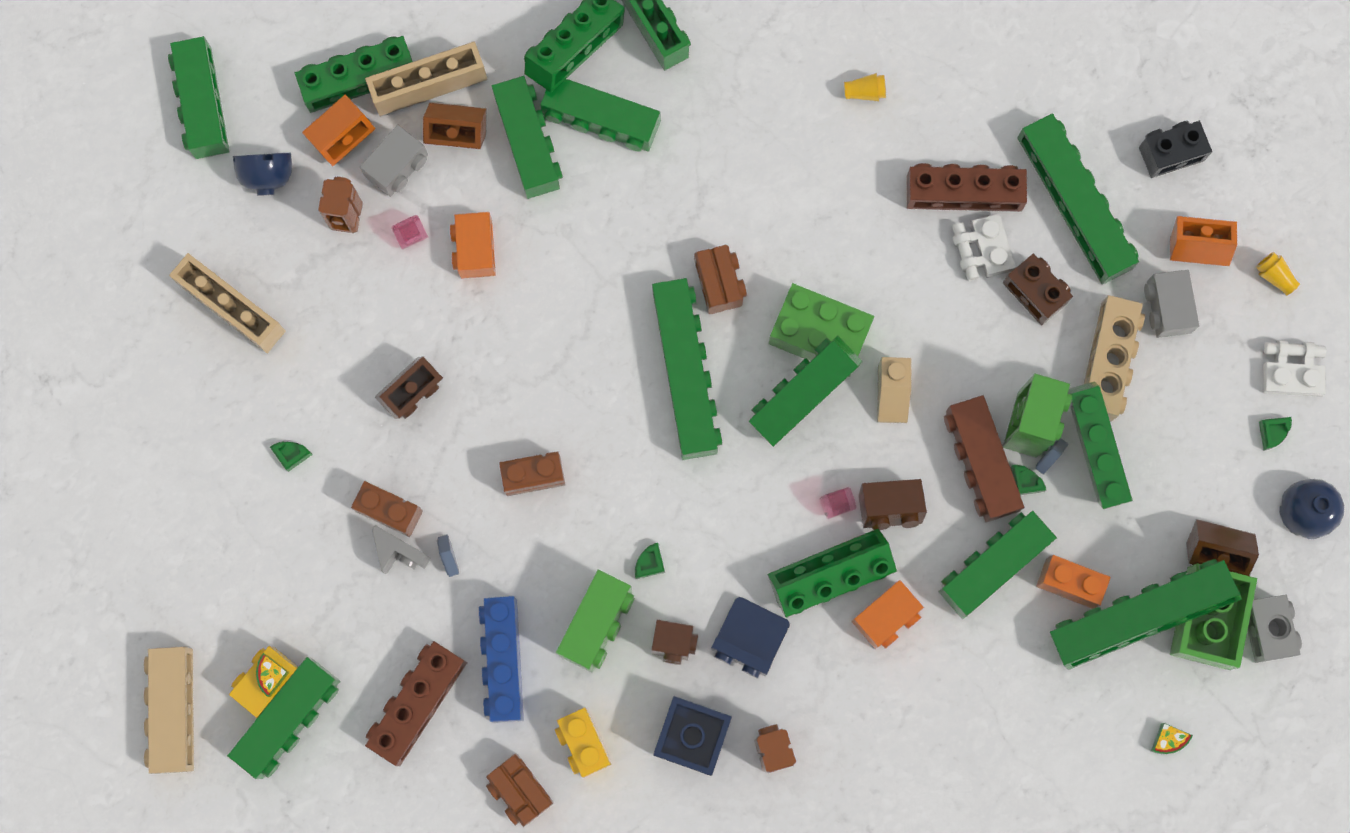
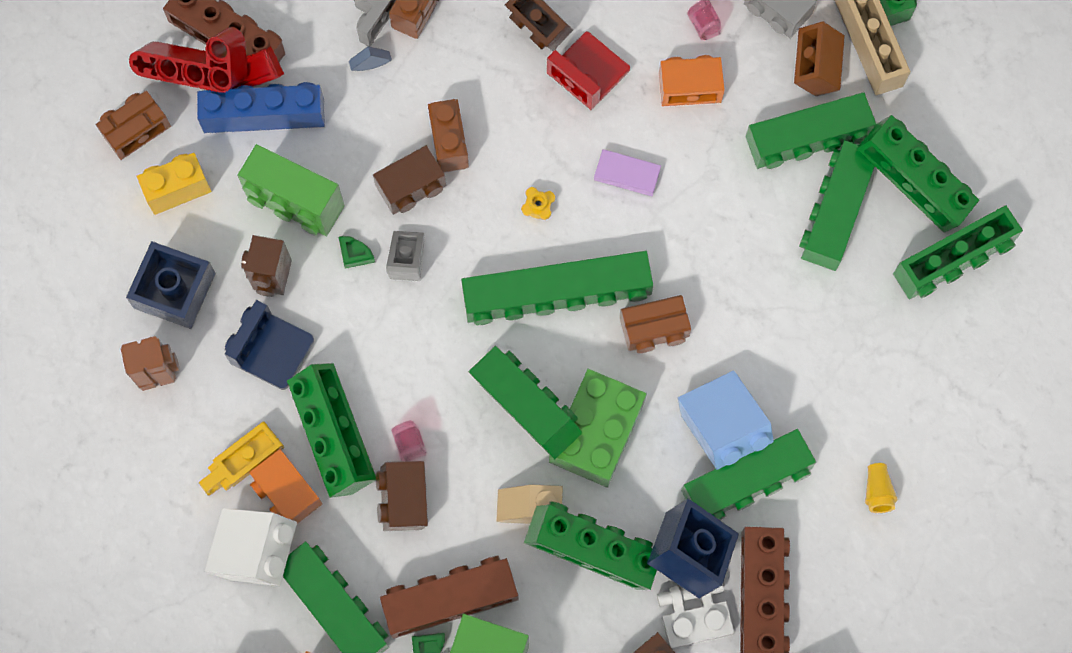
camera: 90 degrees right, 5 degrees down
none -> red beam [129,27,247,92]
none -> yellow hinge [198,421,285,496]
none -> white brick [204,508,297,587]
none -> red tile [232,46,284,89]
none -> reddish brown brick [373,145,446,215]
none -> light grey slope [386,231,424,281]
none -> yellow plate [521,187,555,220]
none -> green brick [524,501,657,590]
none -> red bracket [547,31,630,110]
none -> lavender tile [594,149,661,196]
none -> dark blue brick [647,498,739,599]
none -> light blue brick [677,370,774,470]
none -> green brick [681,428,816,521]

